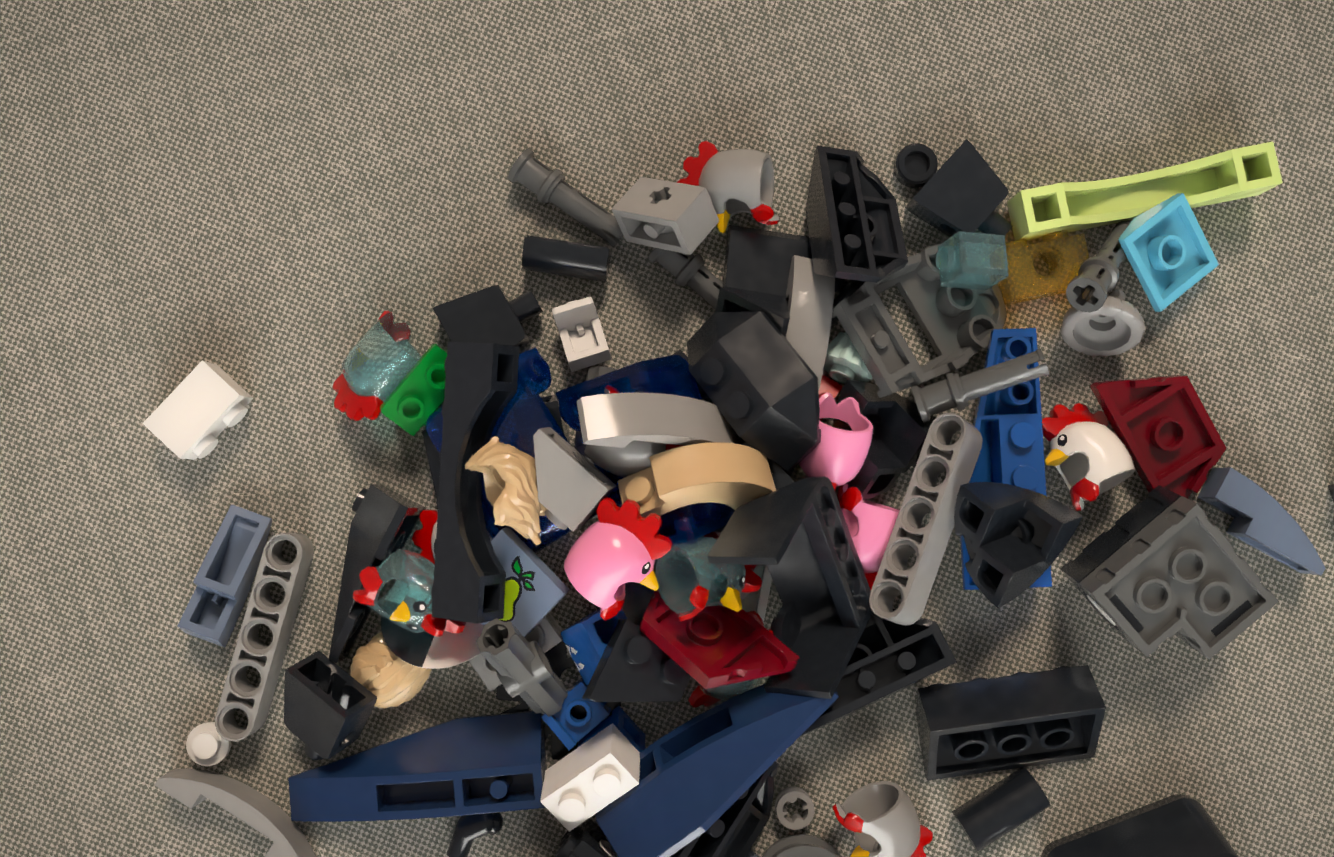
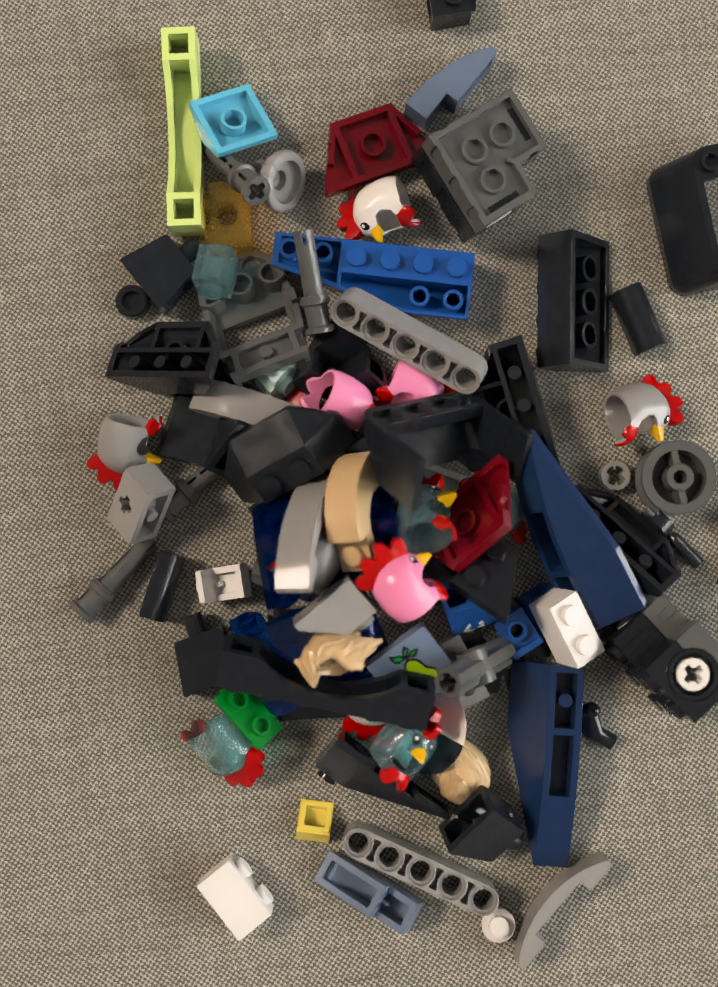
camera: 80 degrees left, 0 degrees up
black brick [954,482,1083,608] -> none
none -> light yellow slope [296,798,334,843]

